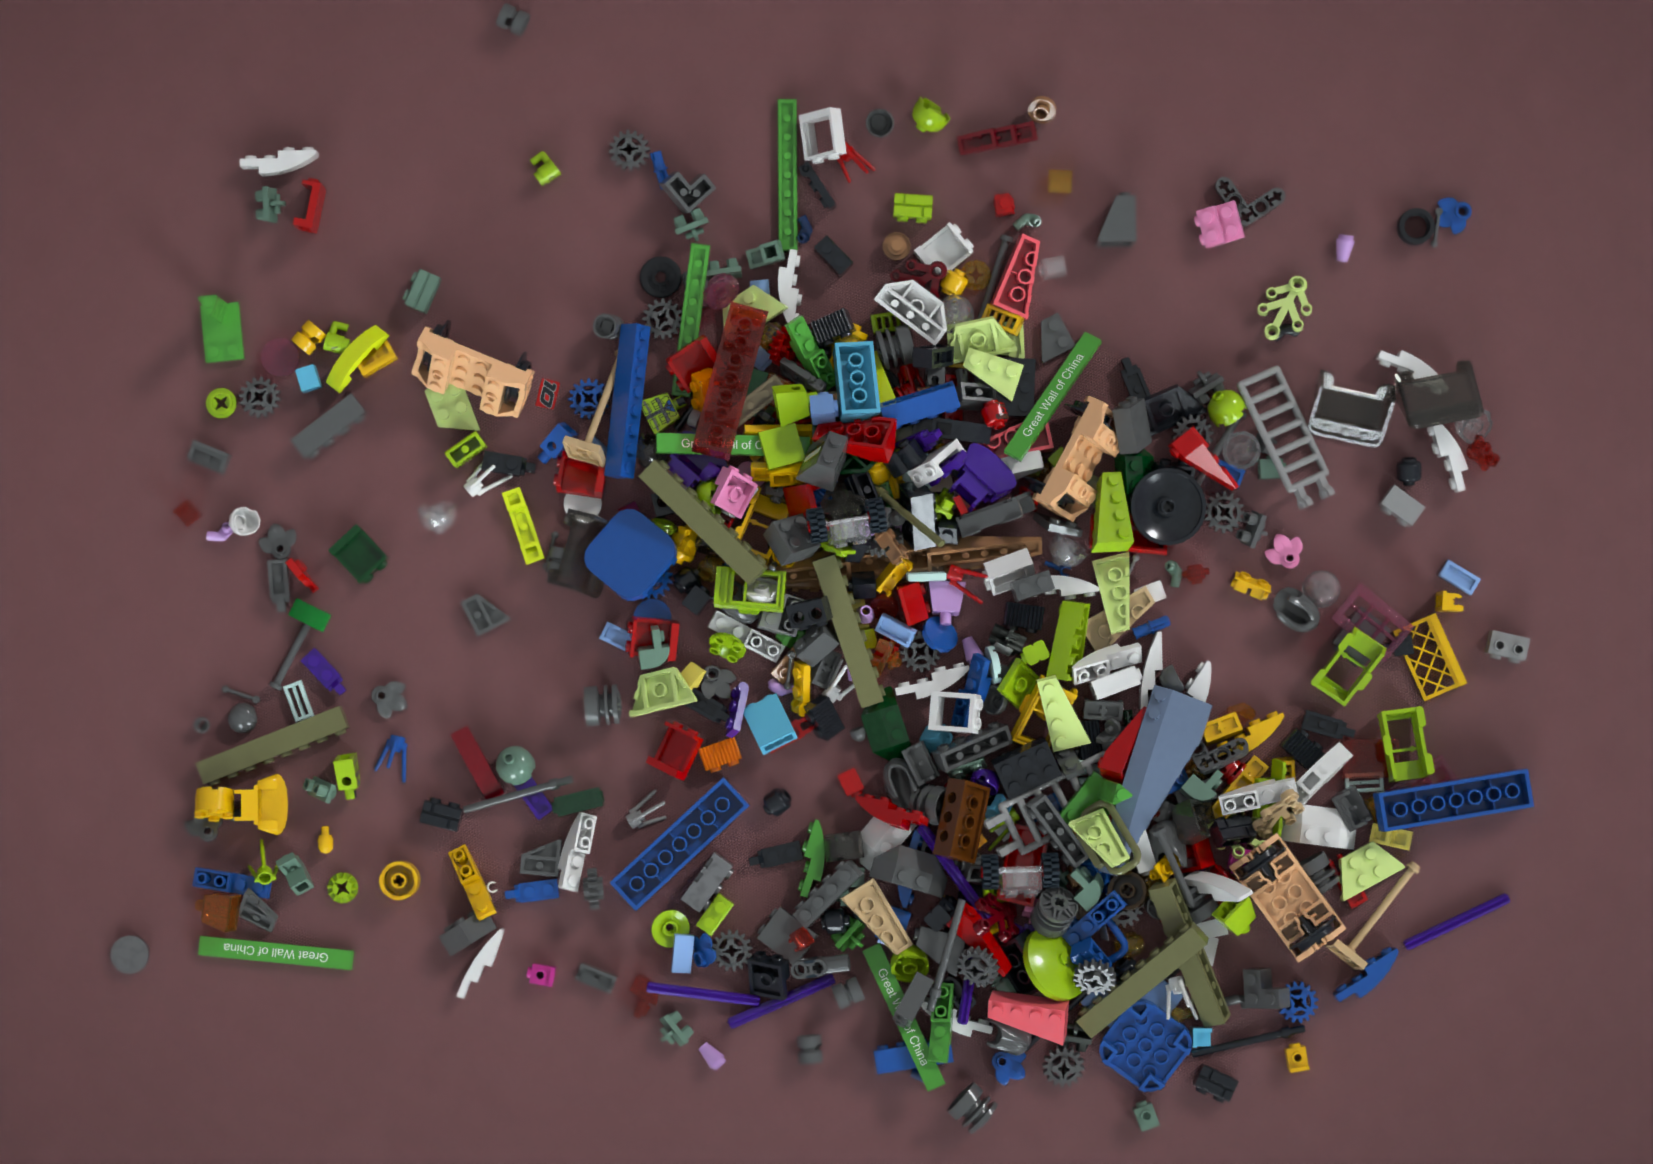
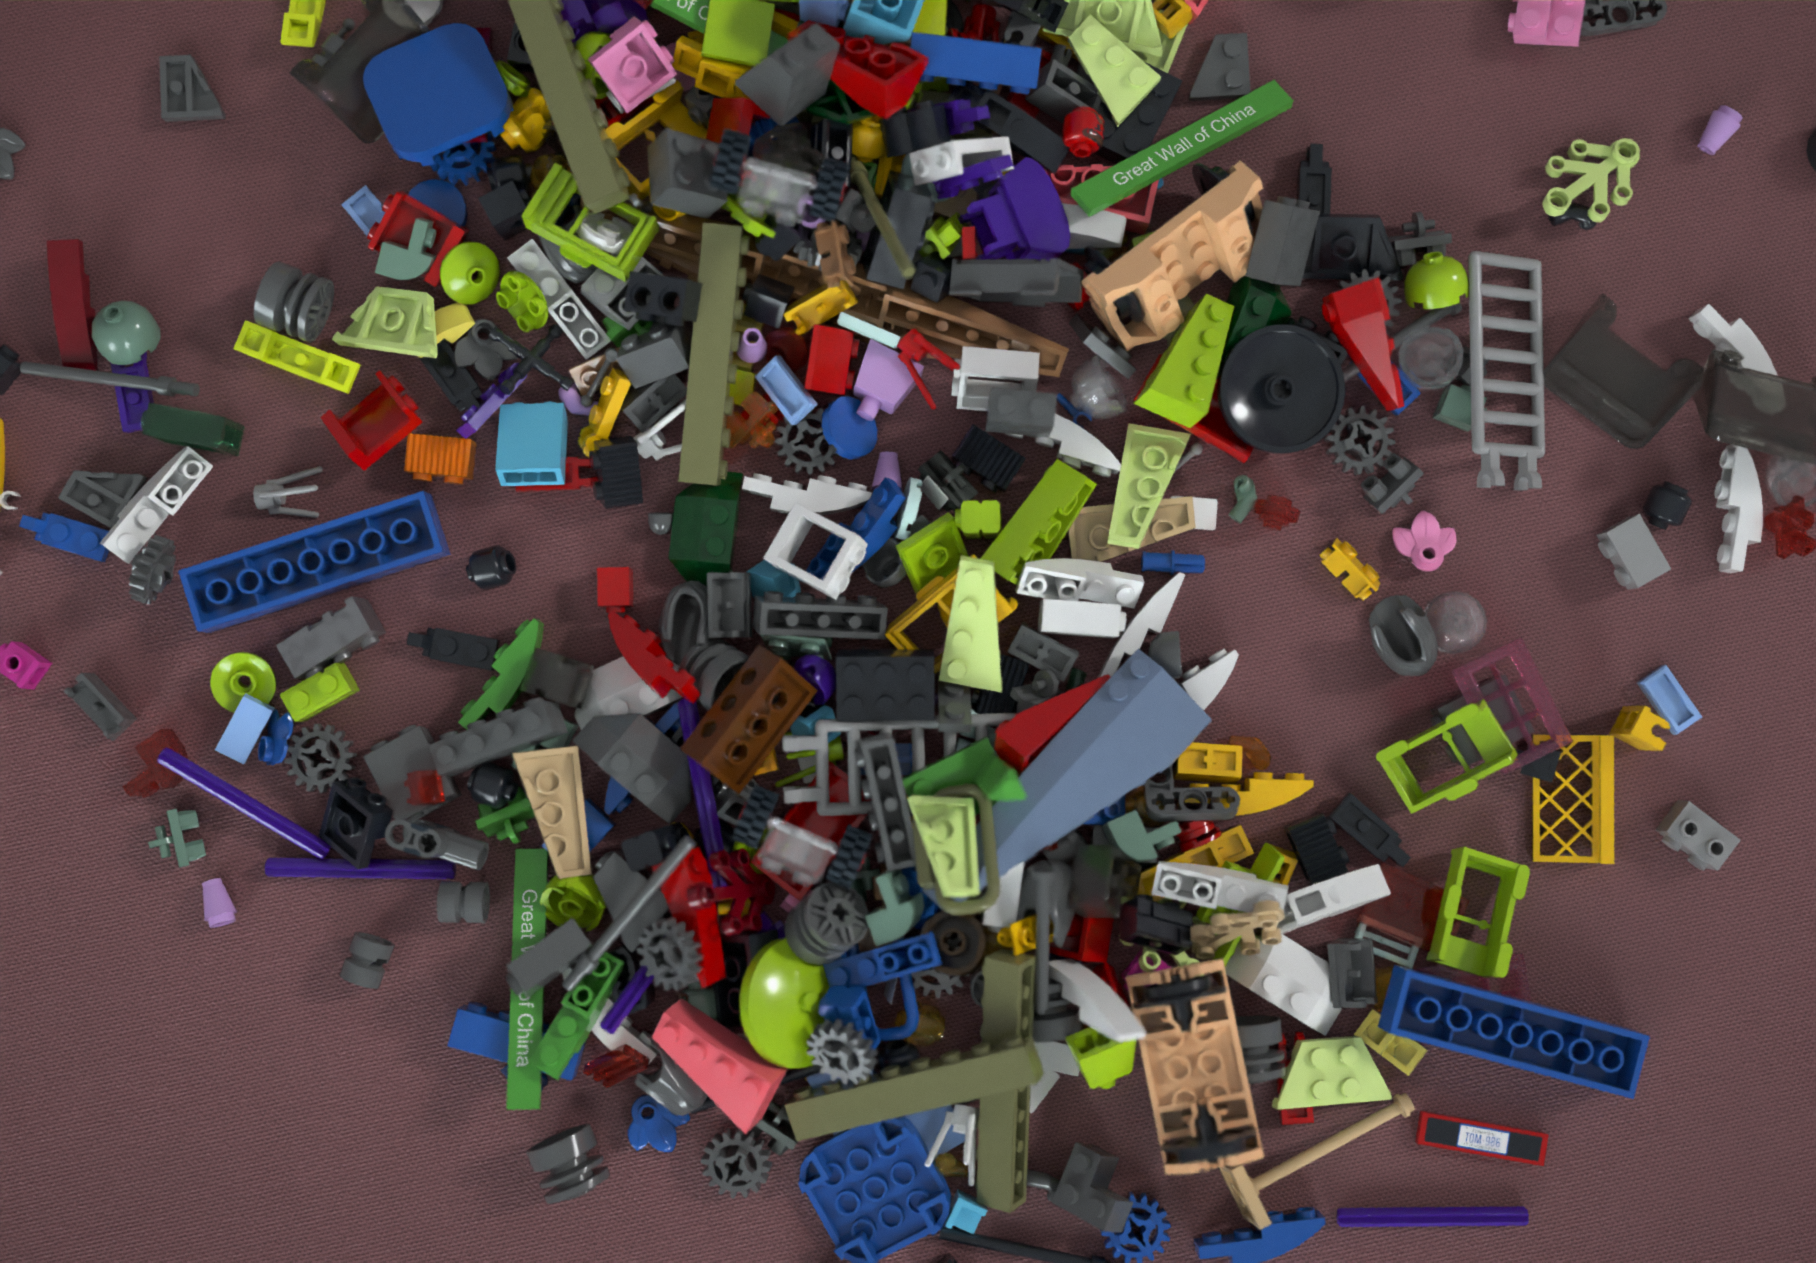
camera: 25 degrees right, 0 degrees up
none -> neon yellow slope [233,320,361,394]
none -> lime dish [440,241,500,305]
none -> black piece [489,324,574,395]
none -> clear red tile [583,1044,650,1088]
none -> tile [1415,1110,1549,1166]

